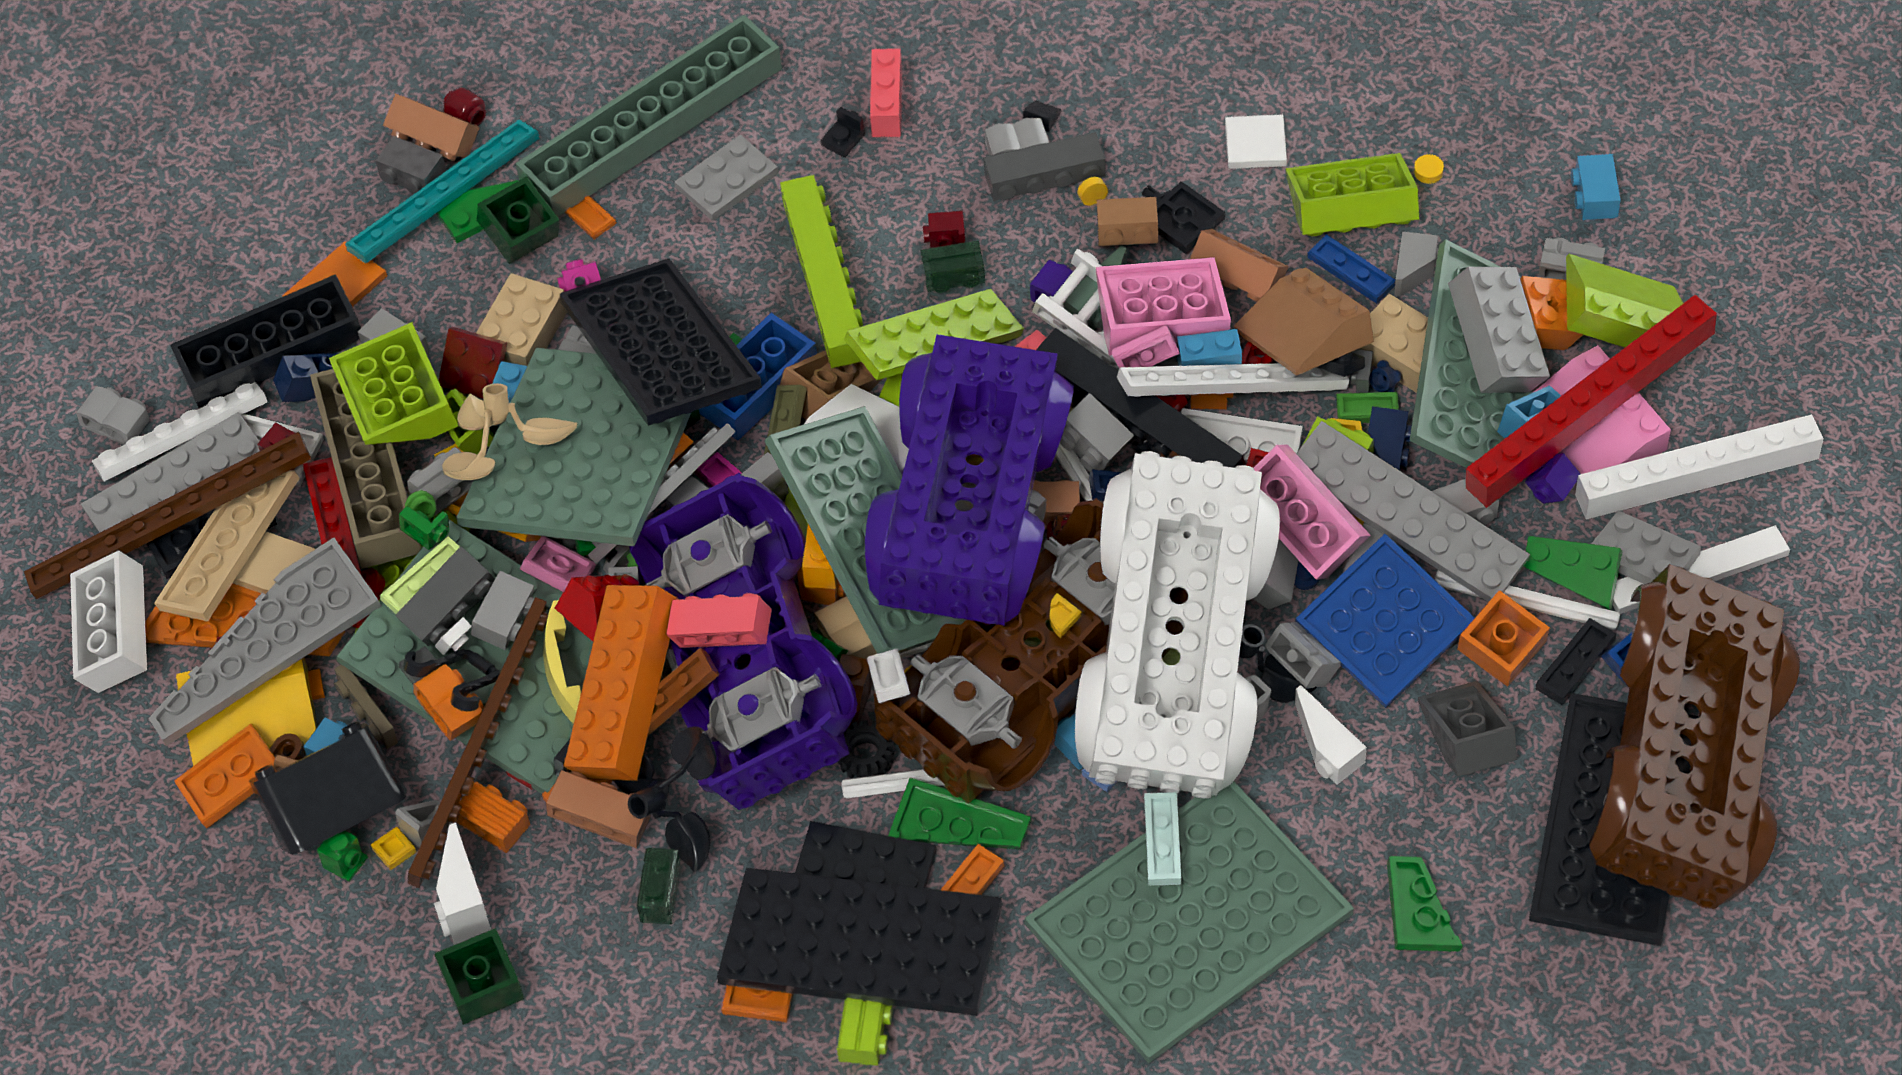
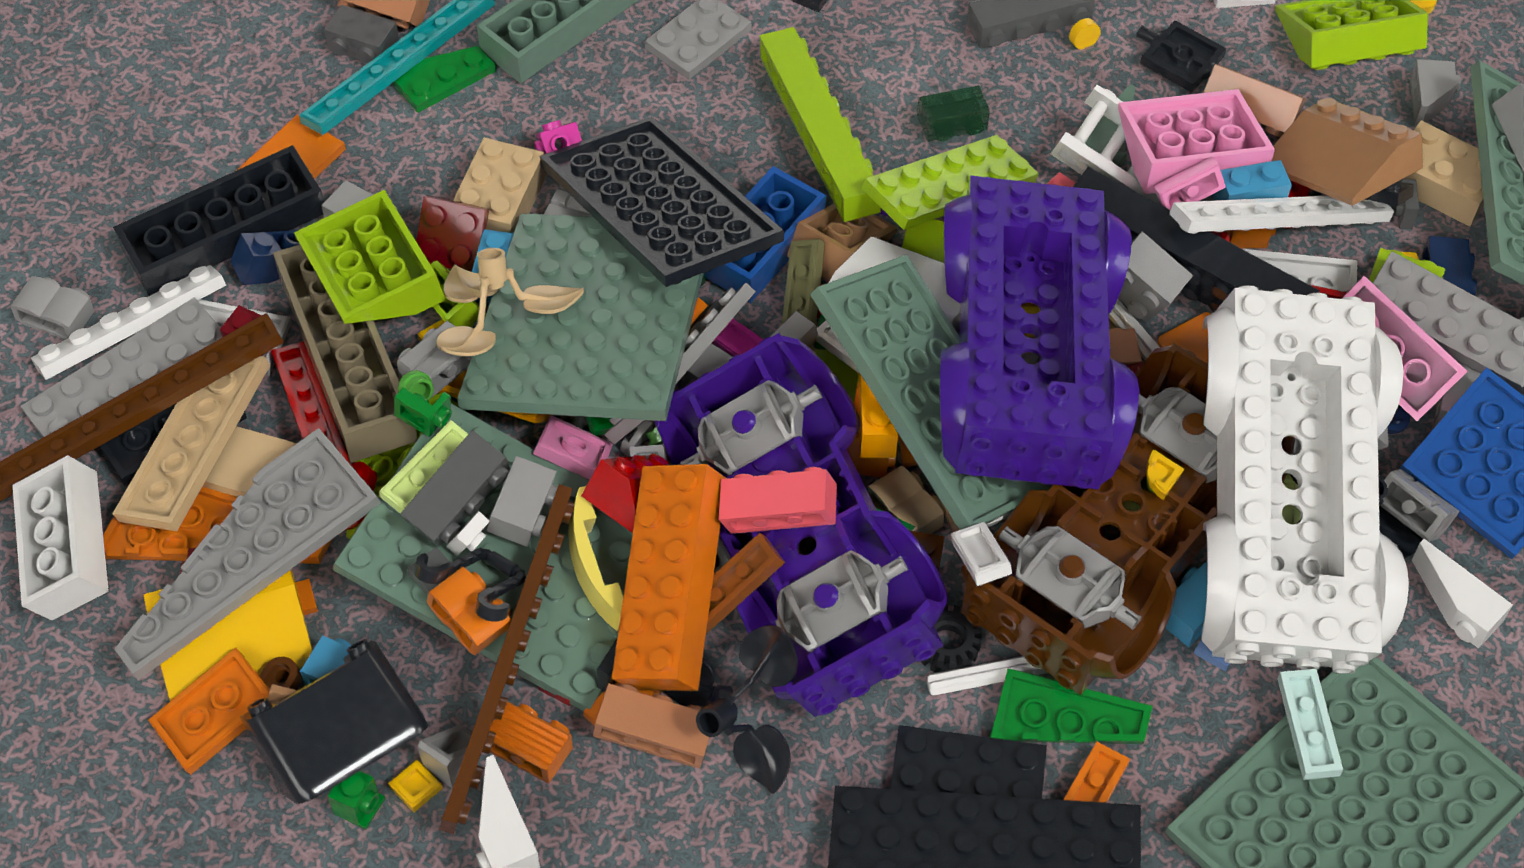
camera: 10 degrees left, 0 degrees up
dark tan plate [334,665,398,749] -> none
dark green brick [477,176,560,264] -> none
orange tile [565,196,617,240] -> none
clear green brick [637,848,681,925] -> none
dark red brick [923,211,966,252] -> none
dark purple brick [1030,259,1073,303] -> none
dark blue plate [1089,469,1121,501] -> none
medium nougat slope [1097,197,1158,246] -> none
blue tile [1308,234,1395,304] -> none
bright green tile [1336,392,1399,423] -> none
dark blue plate [1370,360,1401,392] -> none

